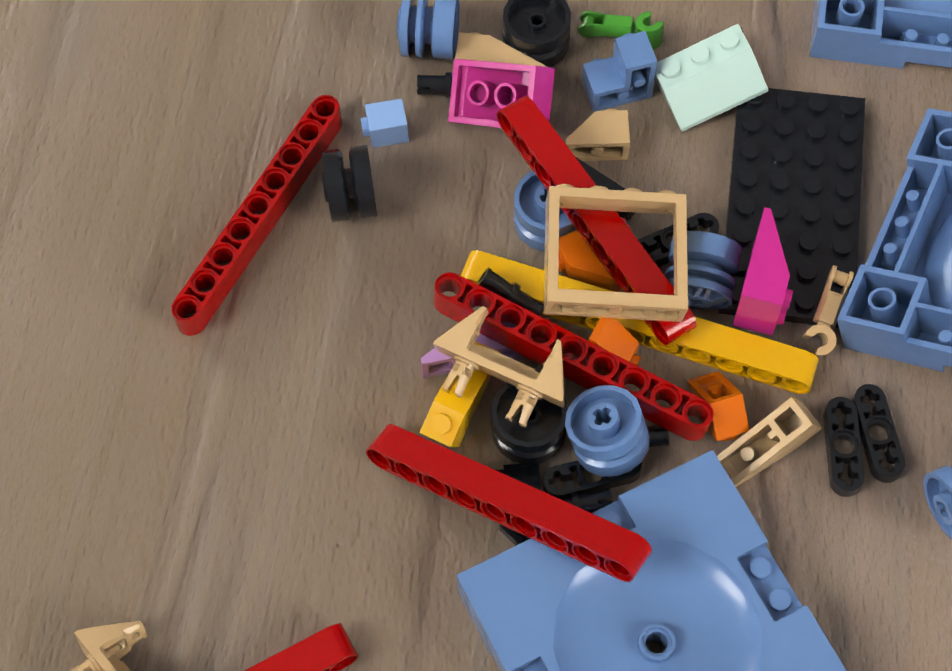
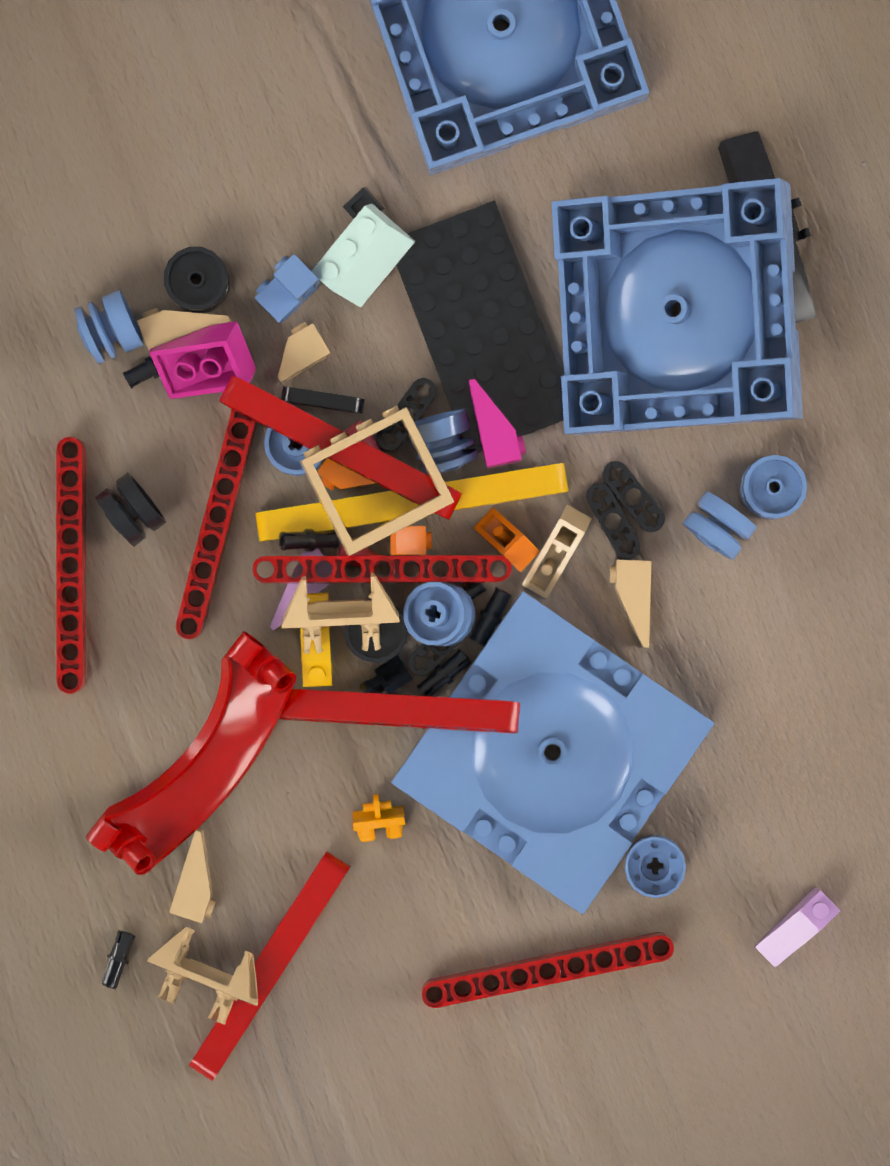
camera: 35 degrees left, 25 degrees up
light blue brick [360,99,409,148] -> none
bright green piece [578,11,664,49] -> none
tan piece [802,265,854,358] -> none
none -> red panel [85,631,297,875]
none -> black axle [102,930,136,989]
none -> tan slope [169,828,216,923]
none -> red beam [176,409,258,639]
none -> light orange hips [352,793,405,842]
none -> black pin [469,587,512,646]
none -> tan slope [609,560,652,648]

